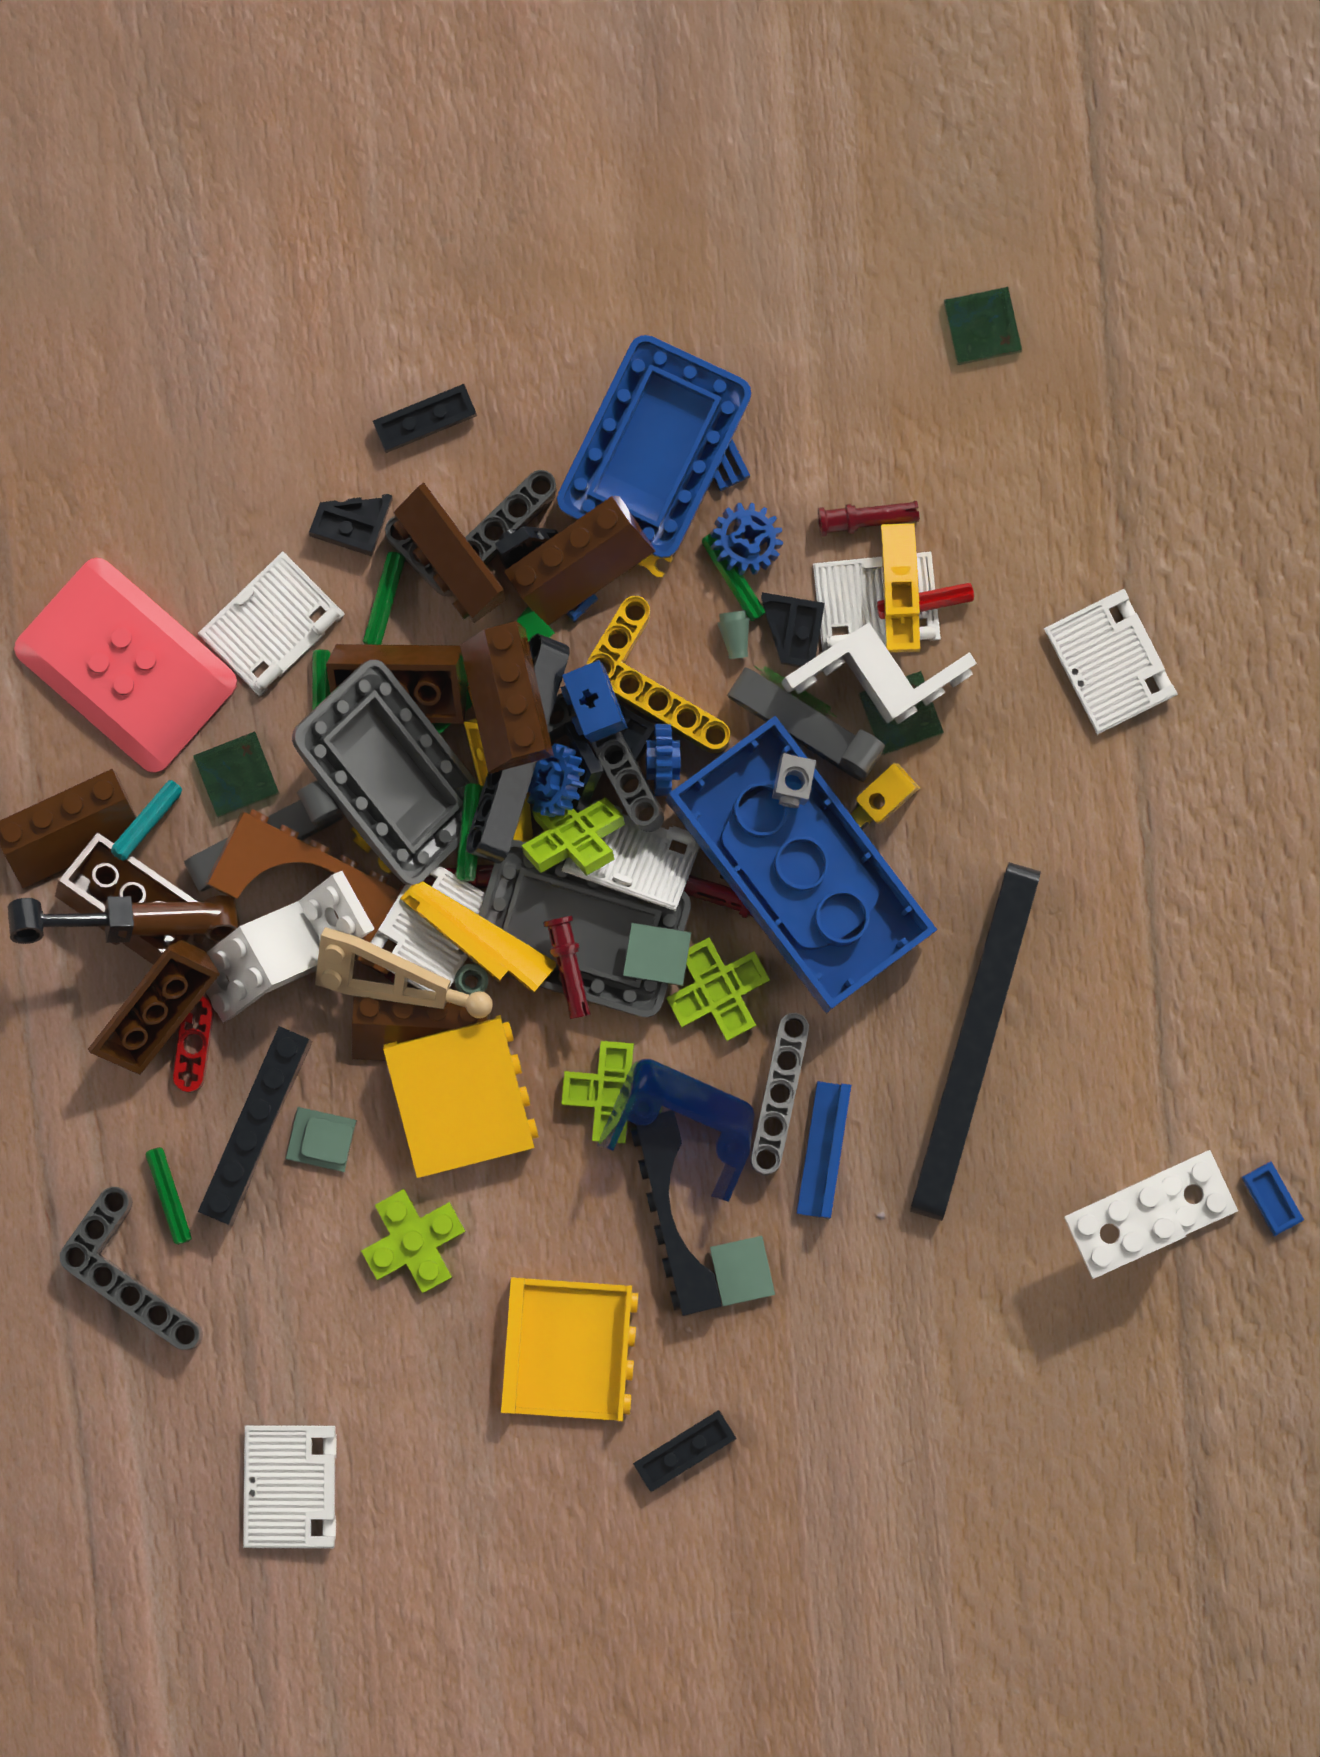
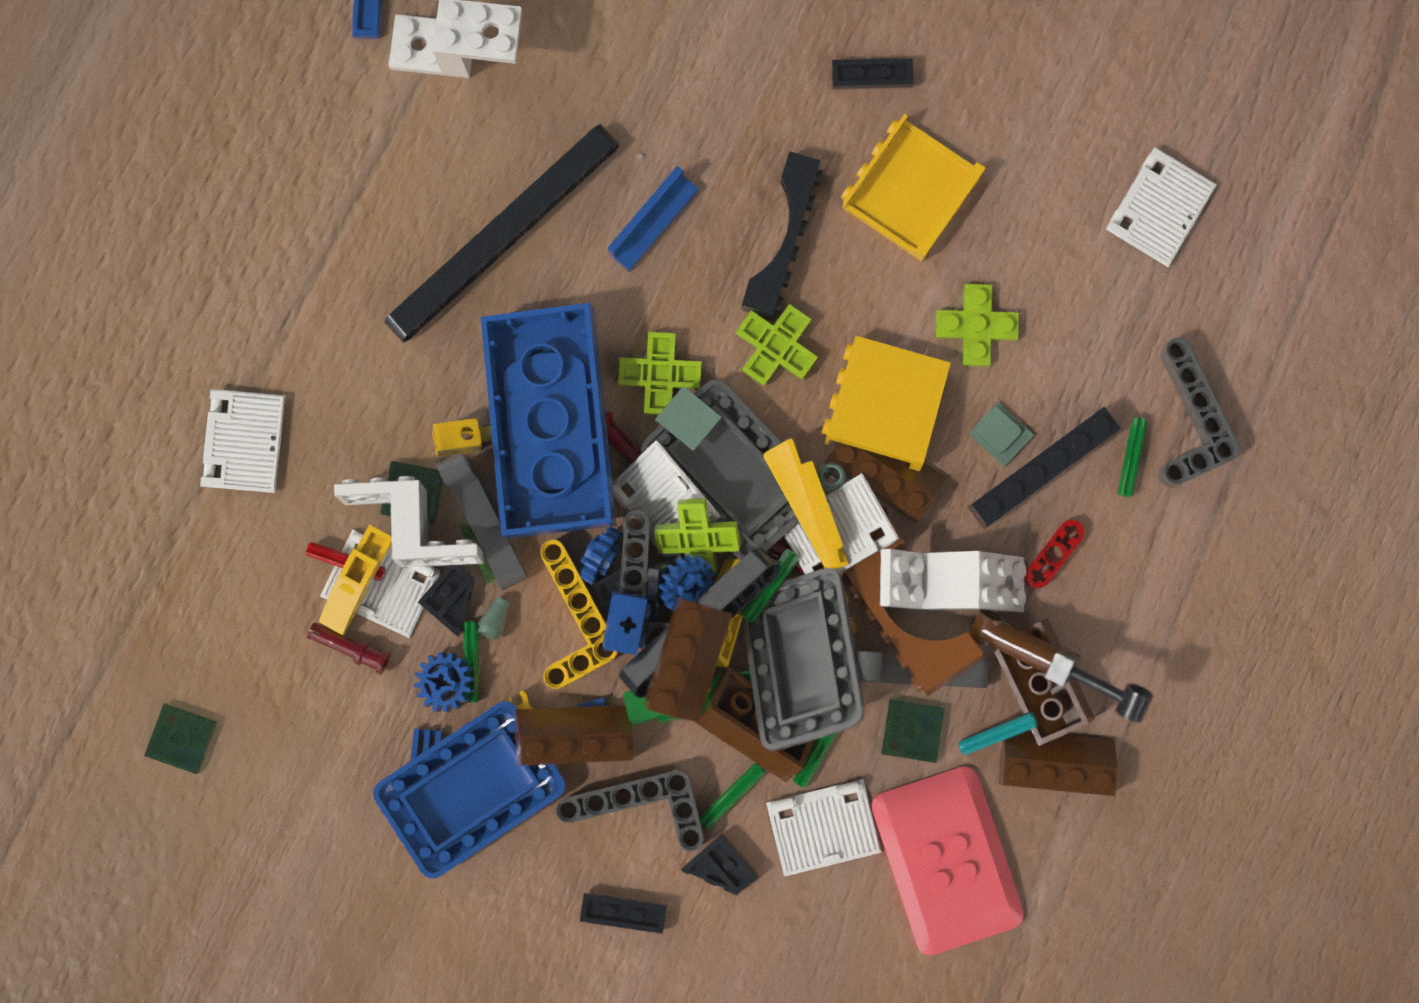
camera: 145 degrees left, 0 degrees up
reddish brown slope [88,940,220,1075] -> none
tan plate [315,927,493,1018] -> none
reddish brown slope [393,483,506,623] -> none
black wing [495,526,558,569] -> none
dark red pin [543,915,591,1019] -> none
clear blue windscreen [597,1059,754,1202] -> none
sand green piece [710,1236,775,1306] -> none
light grey beam [751,1013,809,1175] -> none
light grey brick [772,753,816,808] -> none

